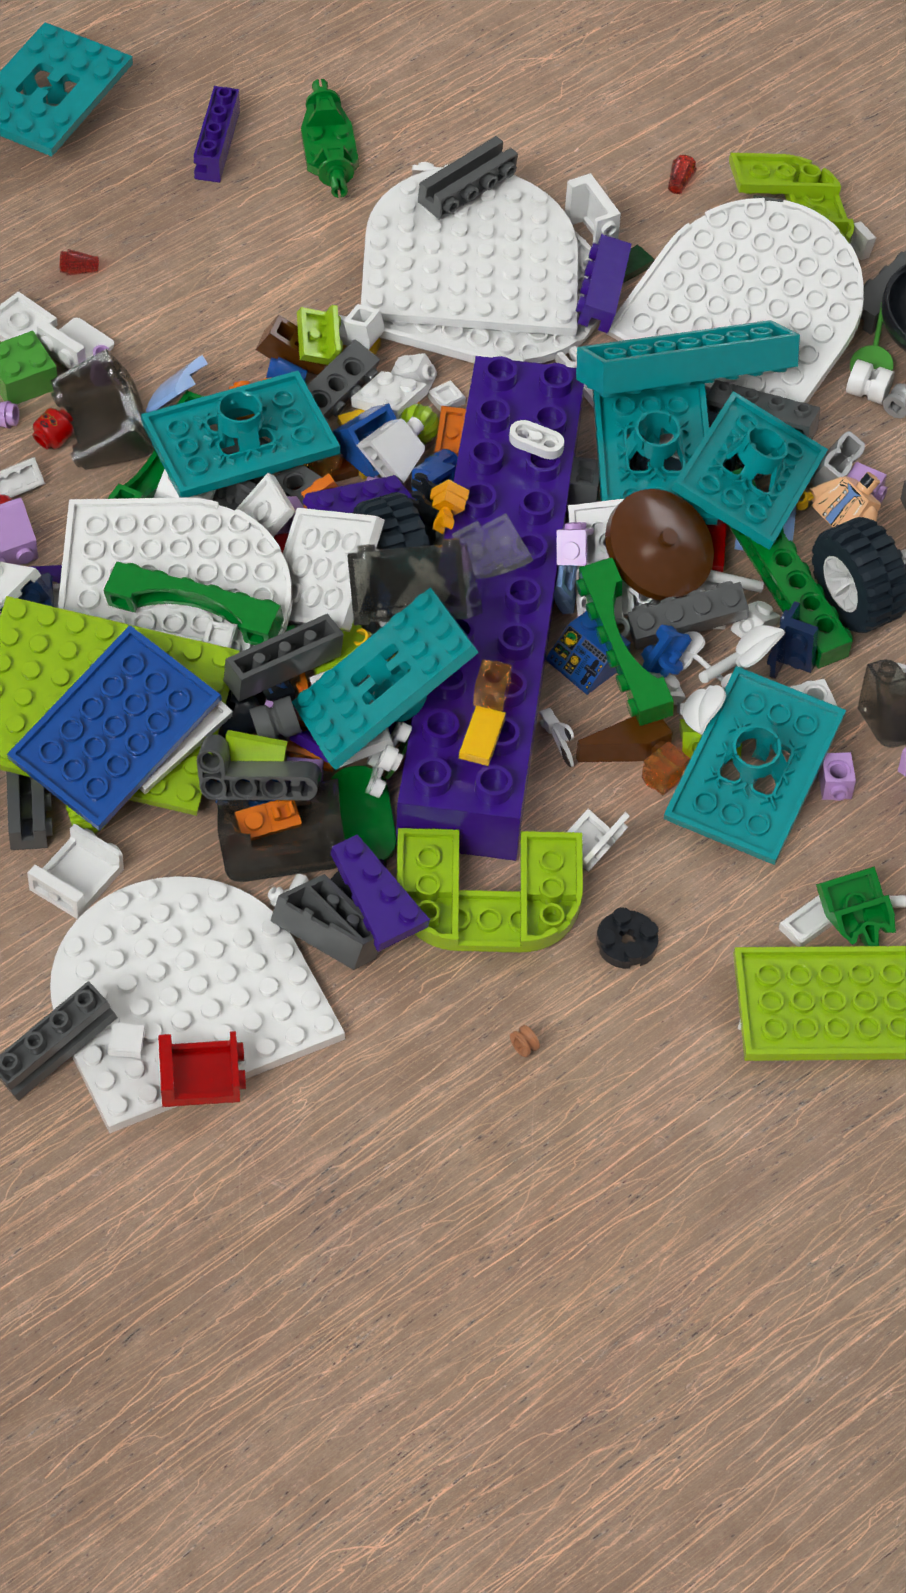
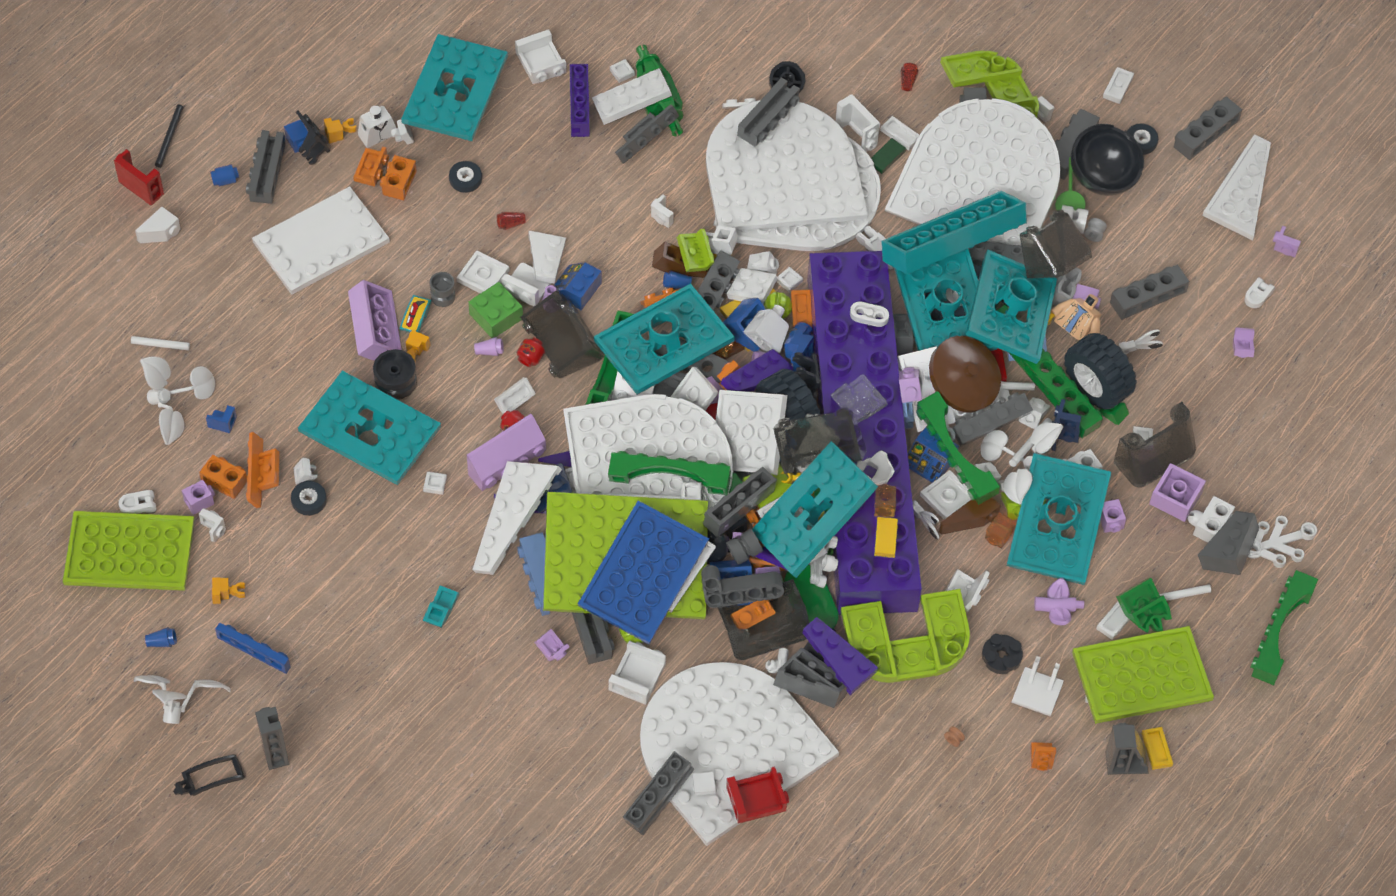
camera: 10 degrees left, 5 degrees up
light blue slope [146,355,208,412] -> none
lime tile [225,730,288,761] -> none
light orange piece [430,479,469,534] -> none
dark purple brick [575,234,632,333] -> none
blue hips [641,625,692,677] -> none
none -> black bush [449,161,482,193]
none -> white panel [515,29,567,84]
none -> white wing [528,231,566,284]
none -> blue slope [554,262,602,311]
none -> white plate [592,68,672,125]
none -> white tile [610,59,635,83]
none -> dark grey bracket [615,104,679,164]
none -> white bracket [651,194,674,228]
none -> black cylinder [769,61,806,93]
none -> white helmet [857,451,894,486]
none -> white plate [880,116,919,151]
none -> white plate [920,470,971,519]
none -> white plate [1011,656,1064,716]
none -> clear smoke windscreen [1019,210,1092,278]
none -> orange bracket [1031,742,1056,771]
none -> lavender plant [1034,577,1084,625]
none -> green slope [1100,402,1129,425]
none -> dark grey wedge [1105,723,1149,775]
none -> yellow tile [1141,727,1173,770]

